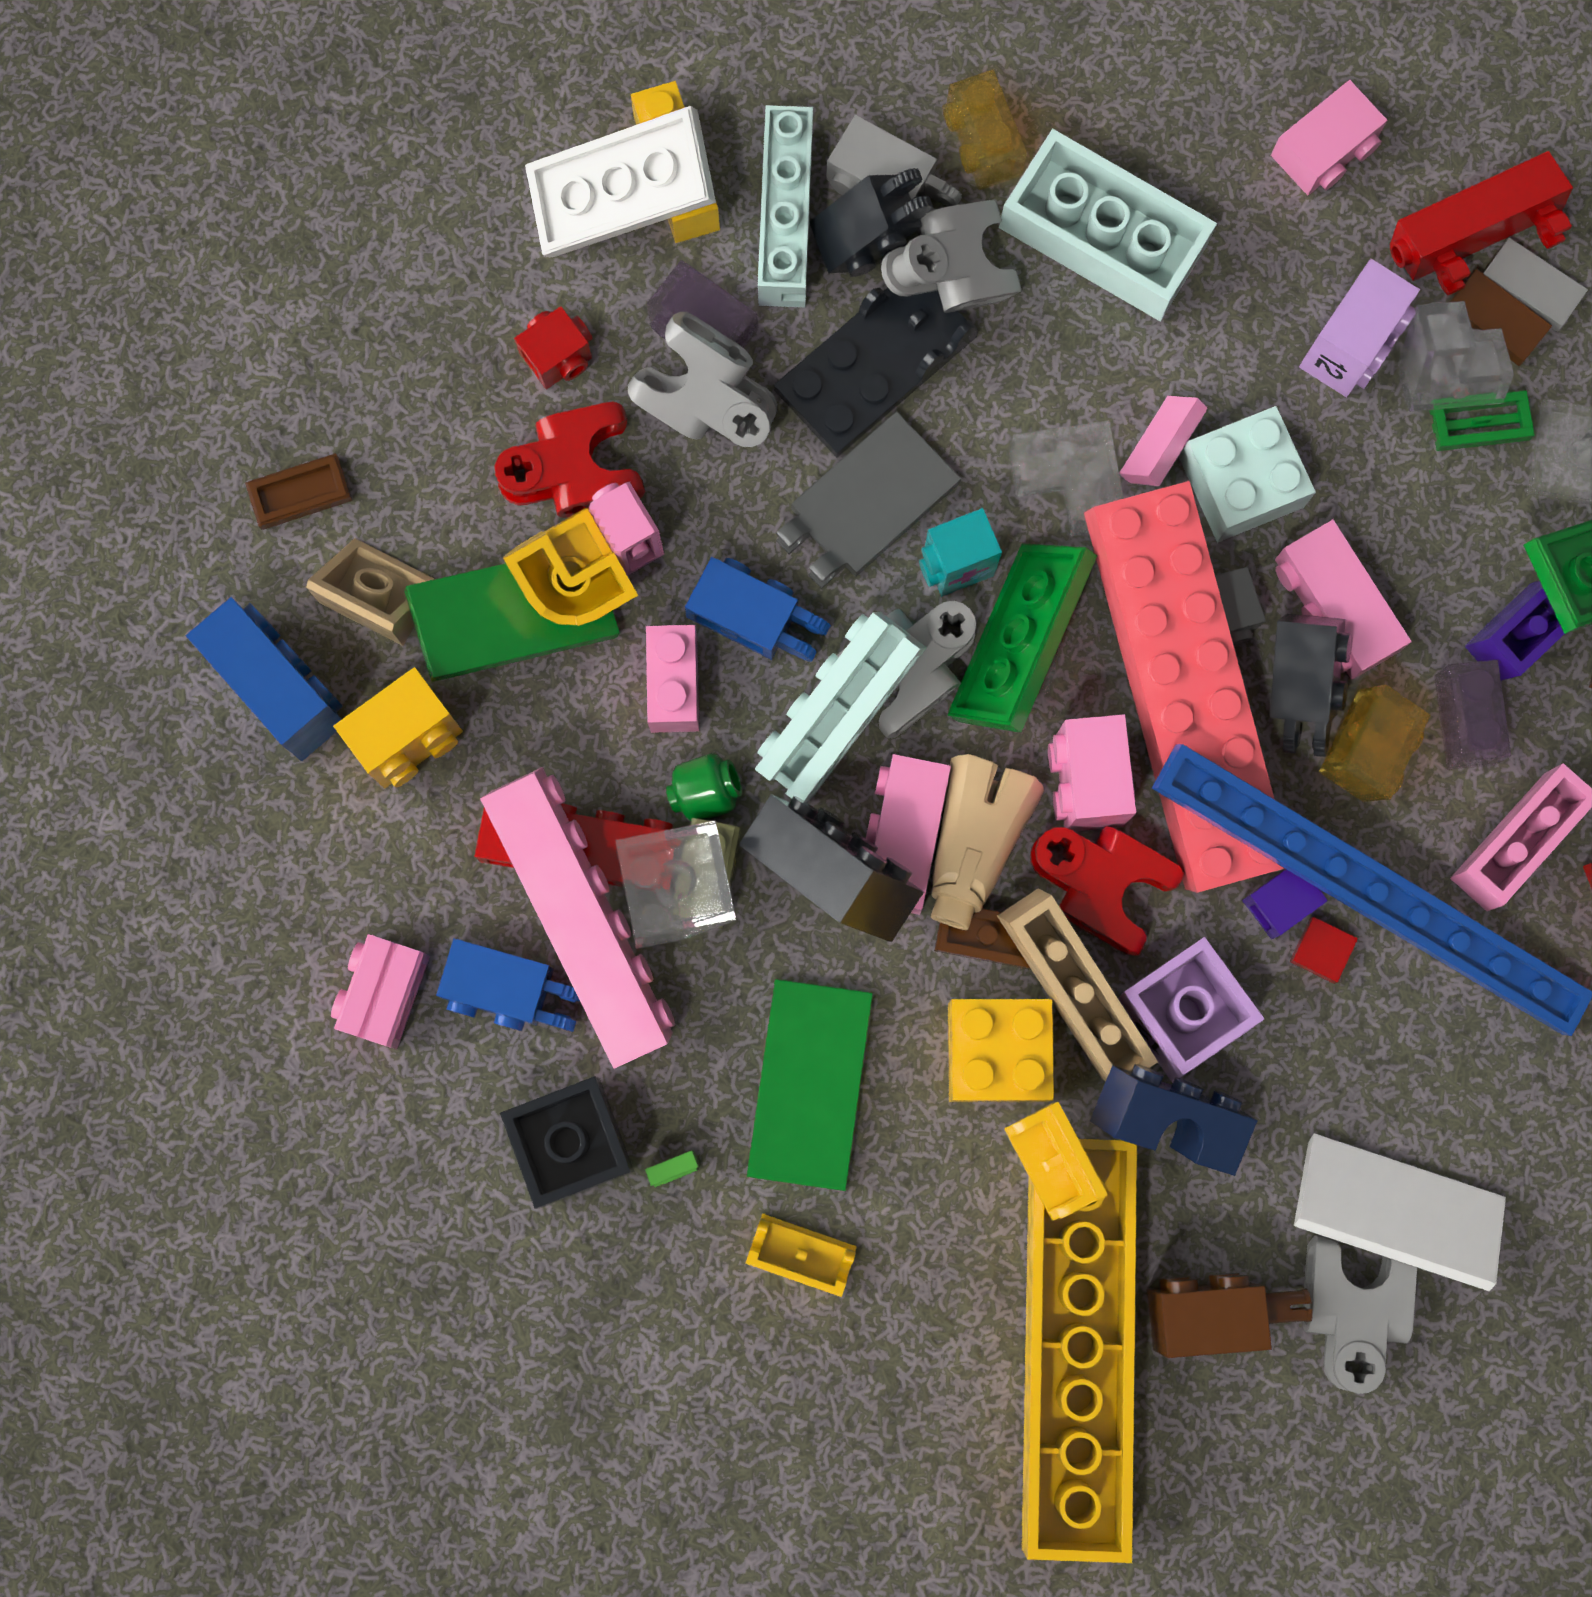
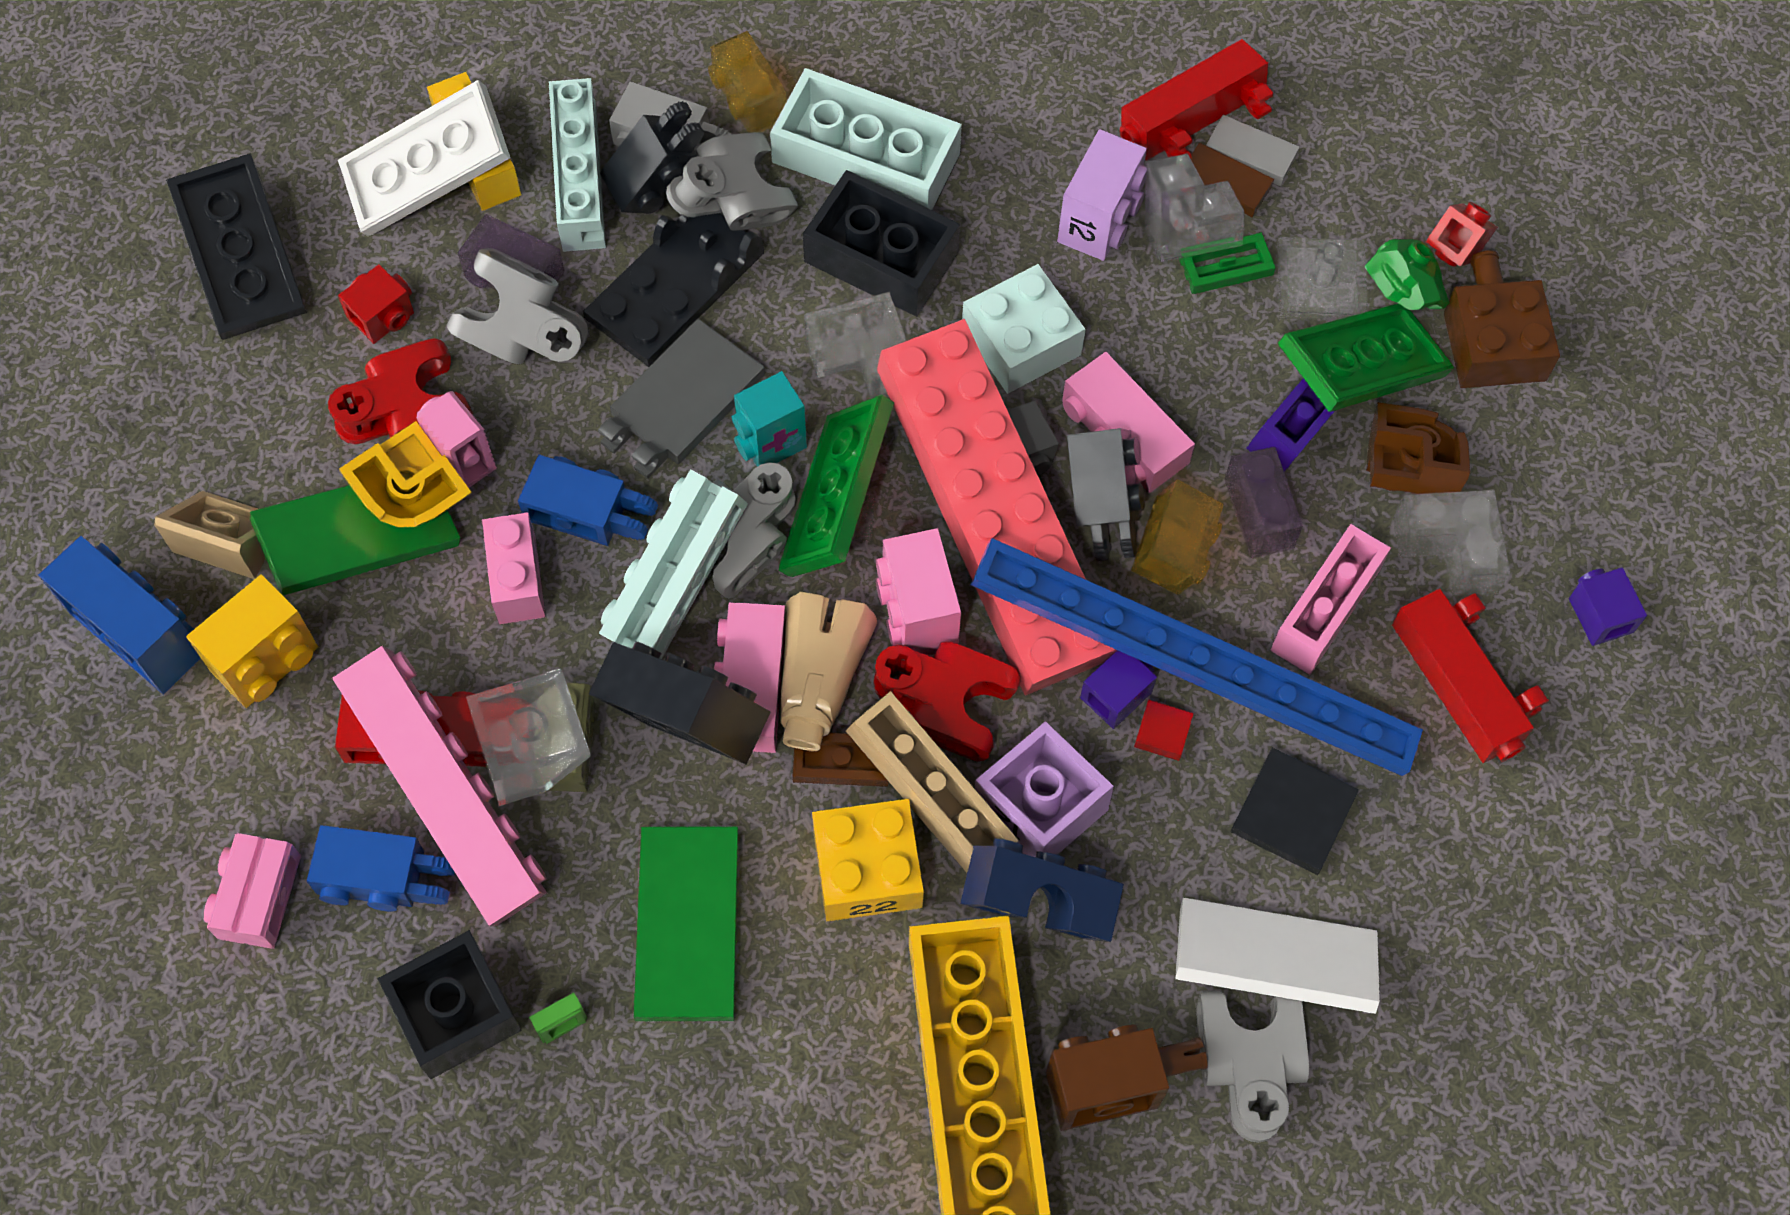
camera: 10 degrees left, 15 degrees down
reddish brown tile [245,453,353,530] -> none
green head [666,753,742,821] -> none
yellow hinge [745,1214,857,1297] -> none
yellow hinge [1004,1102,1108,1221] -> none
bright pink tile [1119,396,1207,486] -> none
bright pink brick [1271,80,1388,196] -> none
none -> black hinge [166,153,307,340]
none -> black brick [803,170,960,317]
none -> black tile [1230,747,1359,875]

